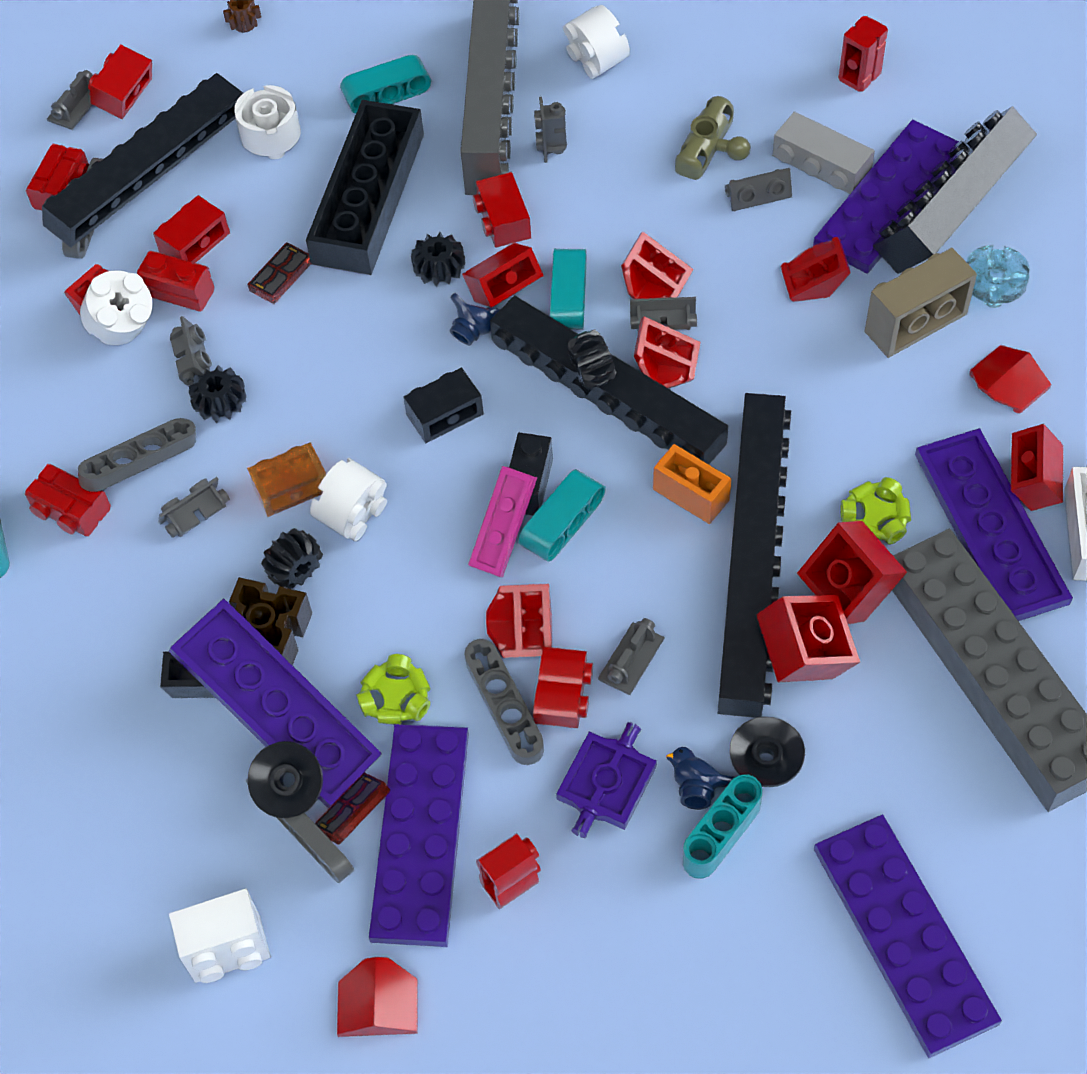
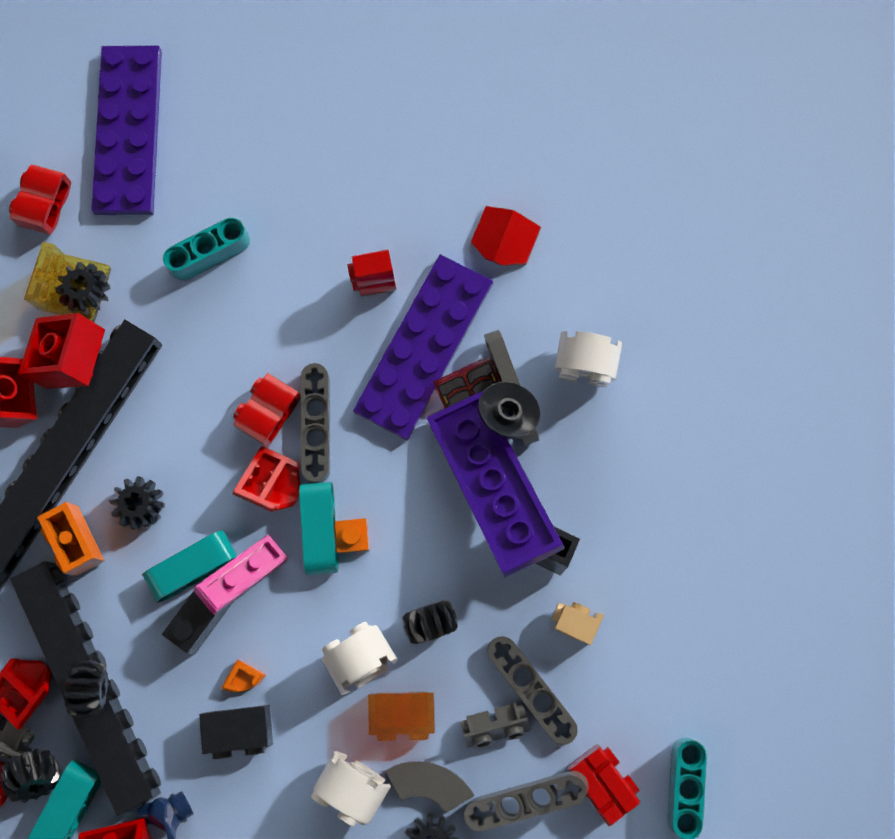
camera: 155 degrees left, 20 degrees up
white brick [169,888,271,983] -> none
dark brown brick [229,577,312,666] -> none
lime piece [356,654,431,724] -> none
dark purple plate [556,722,657,838] -> none
dark grey hinge [598,618,665,695] -> none
dark blue animal [666,747,735,810] -> none
black dish [729,717,805,787] -> none
none -> black gear [0,748,60,803]
none -> red brick [9,164,71,235]
none -> clear yellow bracket [24,242,111,322]
none -> black gear [55,261,111,315]
none -> black gear [109,476,165,530]
none -> orange tile [221,659,267,692]
none -> teal beam [299,482,339,575]
none -> white brick [311,751,391,826]
none -> orange plate [335,518,369,554]
none -> dark grey tile [385,761,475,813]
none -> dark grey beam [488,636,578,745]
none -> tan brick [551,602,604,645]
none -> white brick [554,331,622,387]

